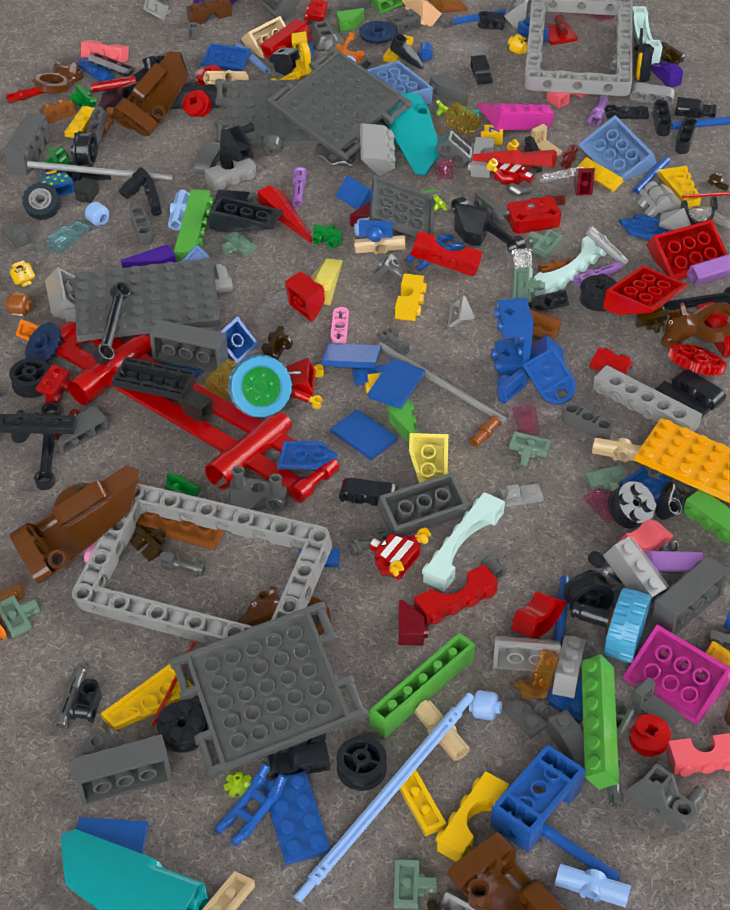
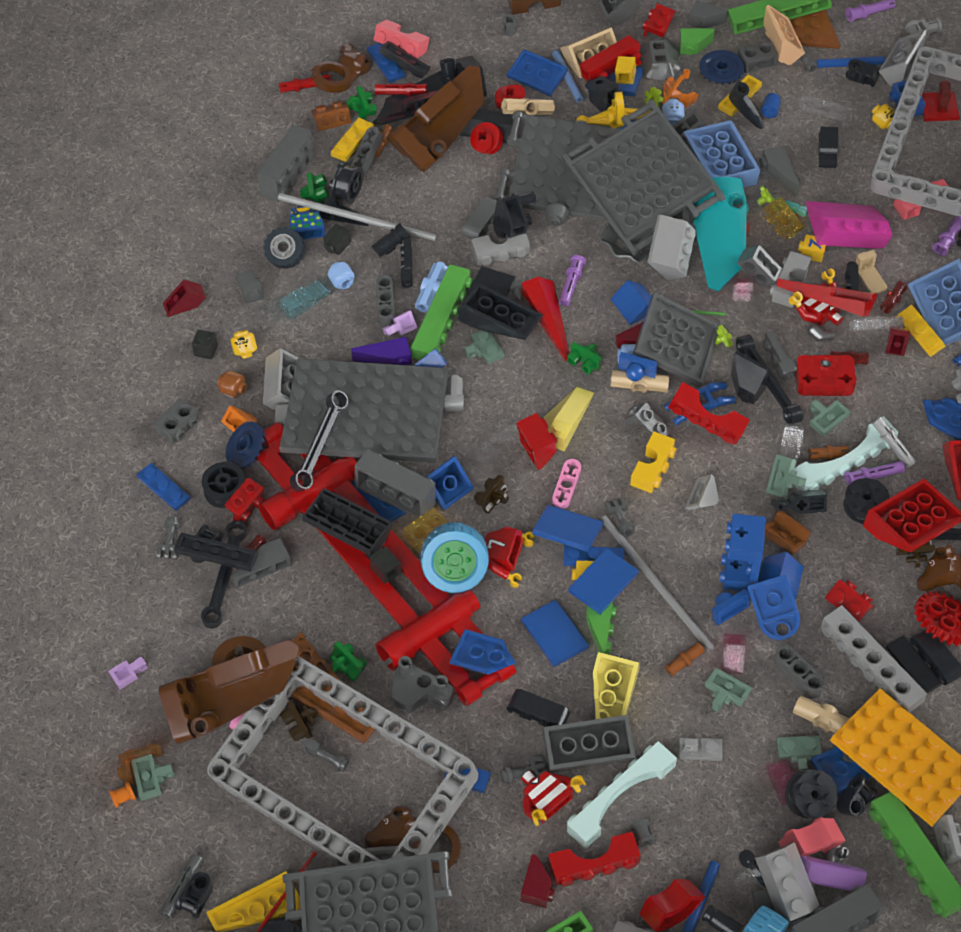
camera: 15 degrees right, 10 degrees up
black wheel [563,570,614,612] -> none
none -> lavender plate [382,310,418,336]

